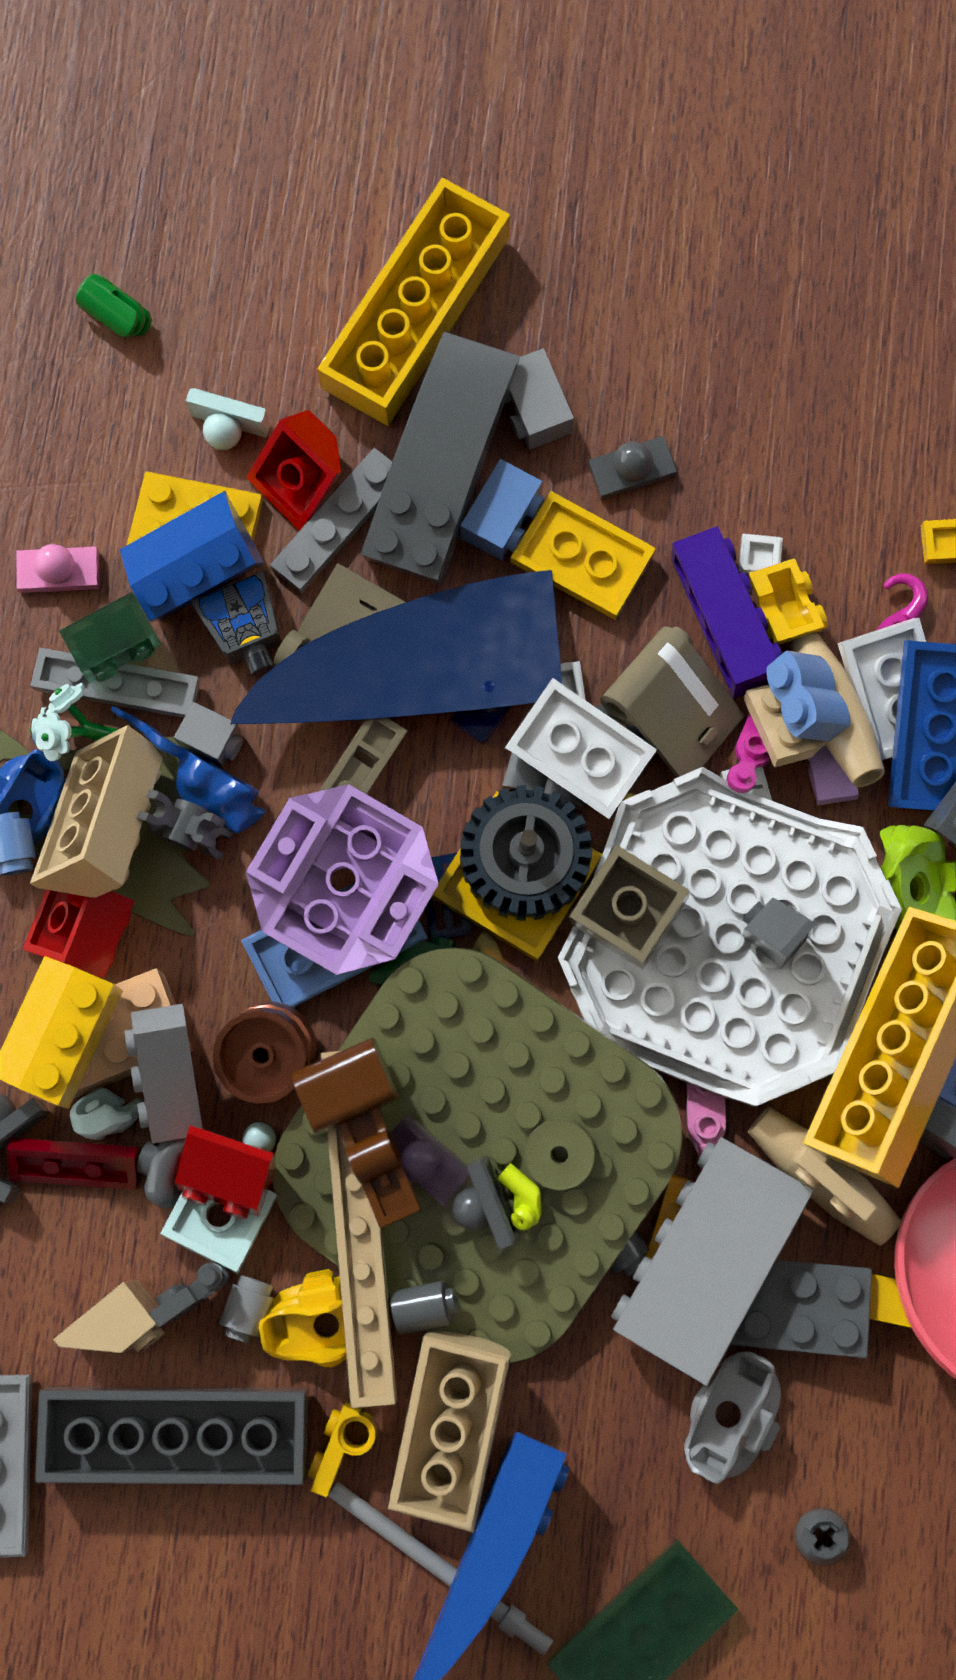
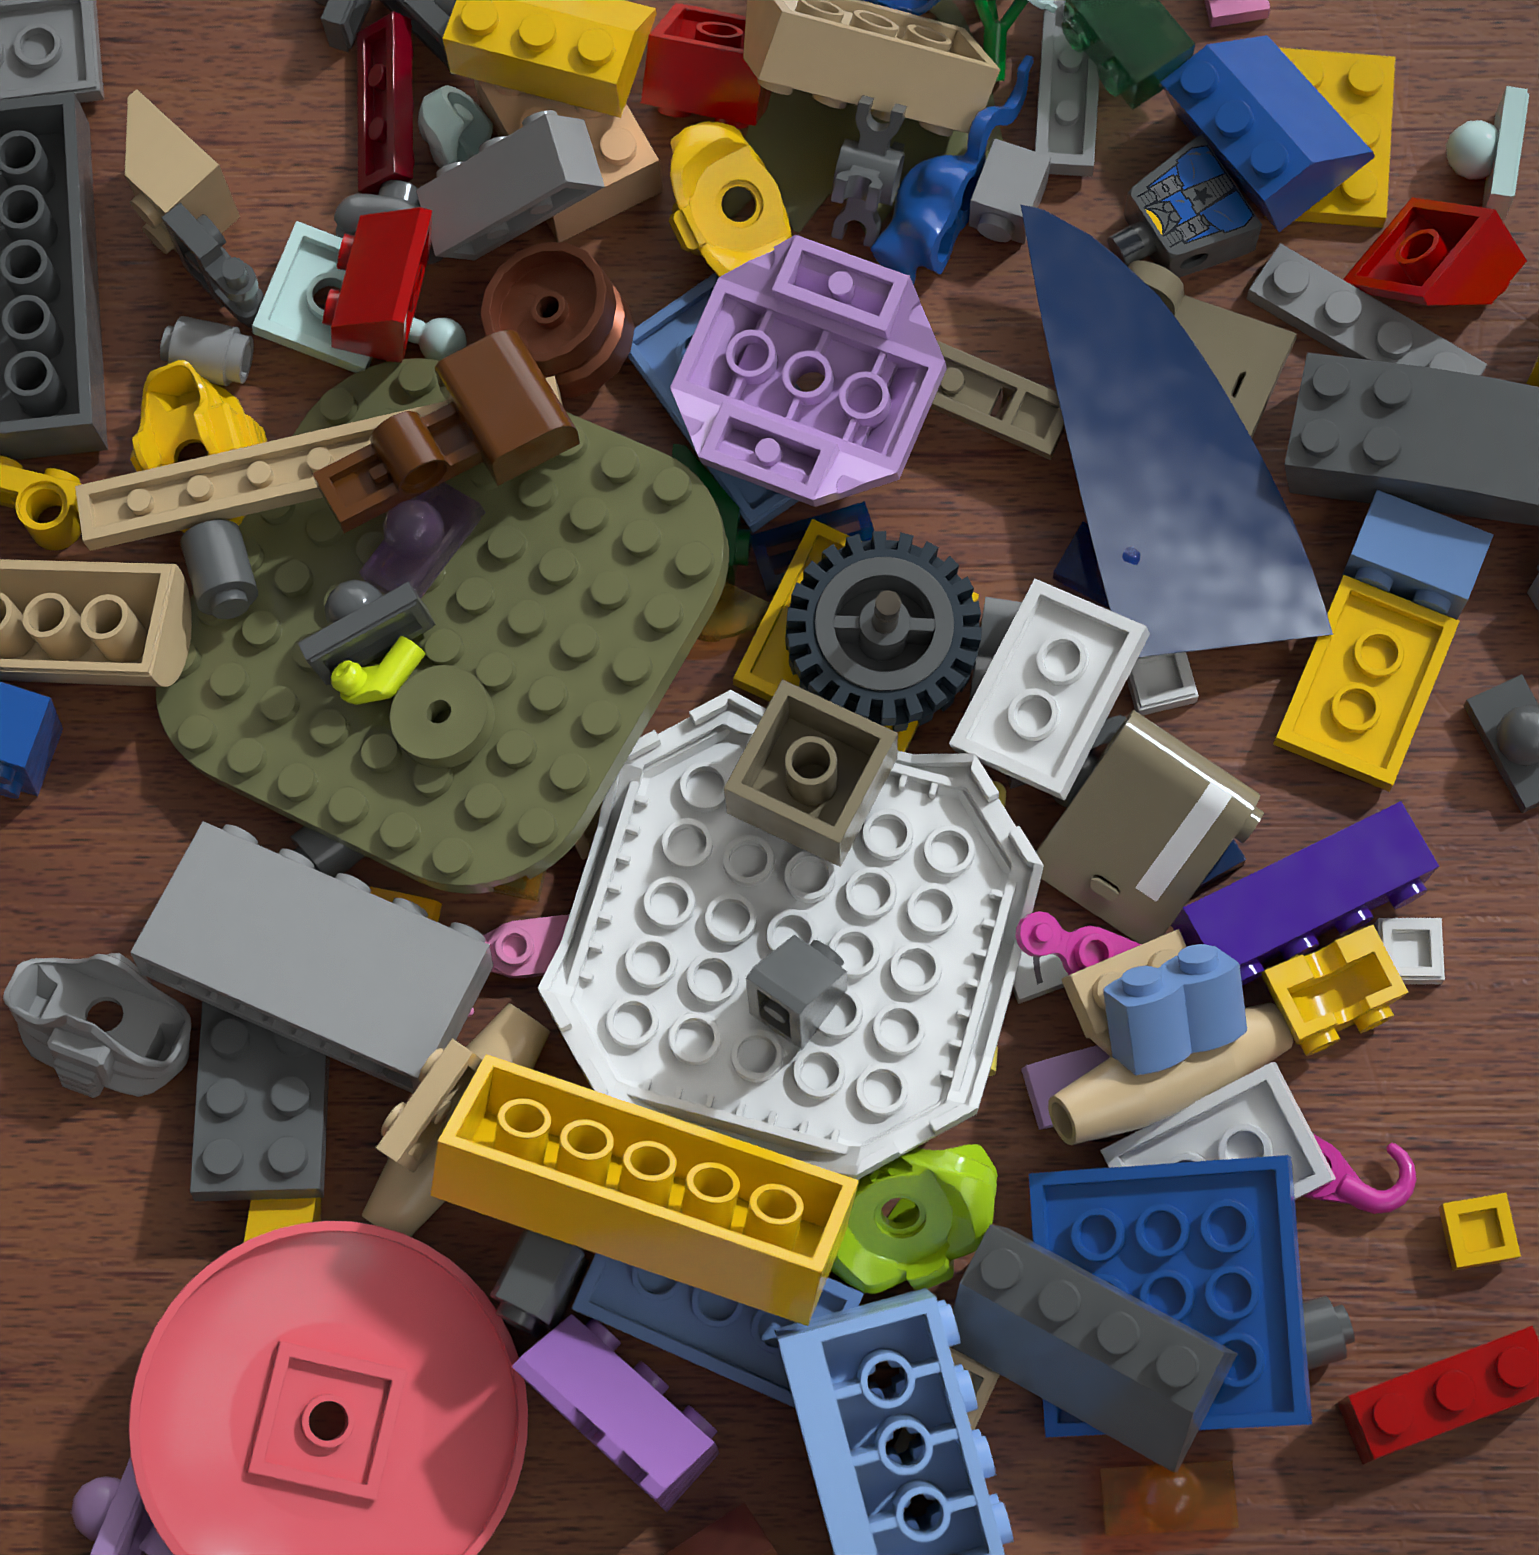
camera: 85 degrees right, 5 degrees down
none -> yellow piece [669,122,792,277]

